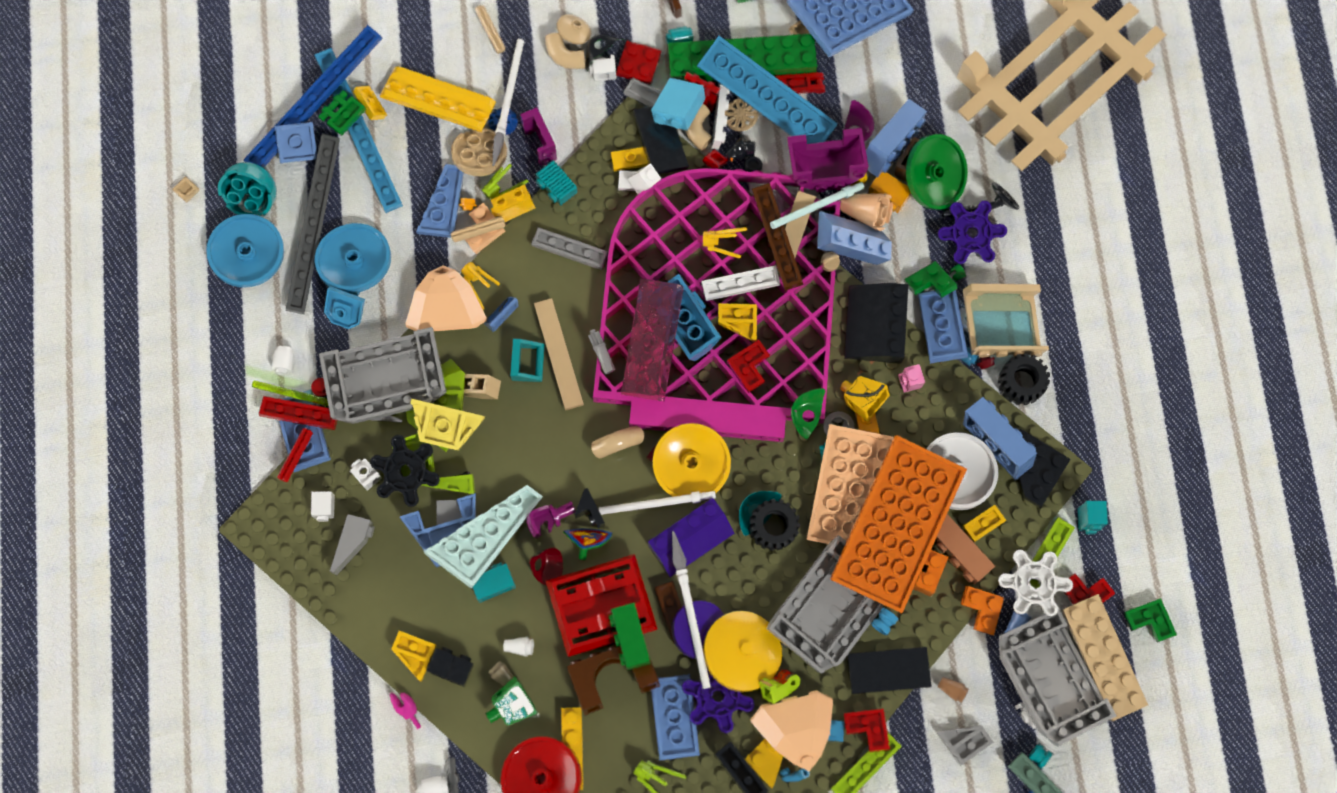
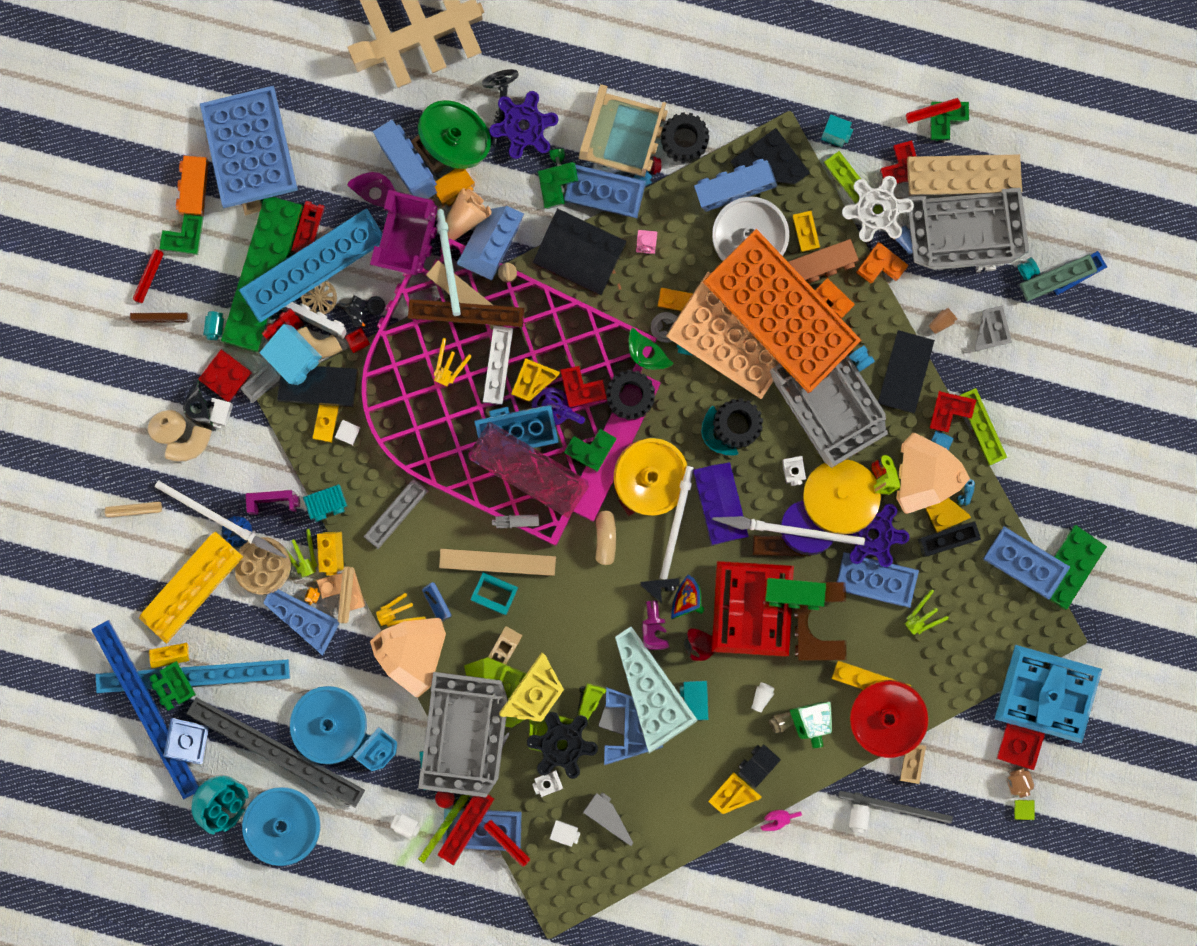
camera: 70 degrees left, 10 degrees up
tan tile [172,176,200,203] -> none
white brick [627,163,661,194] -> none
yellow torso [840,376,890,422] -> none
none -> dark purple dish [532,388,585,426]
none -> green plate [564,429,617,472]
none -> black tyre [606,370,655,420]
none -> white brick [782,456,806,486]
none -> red axle [906,98,961,124]

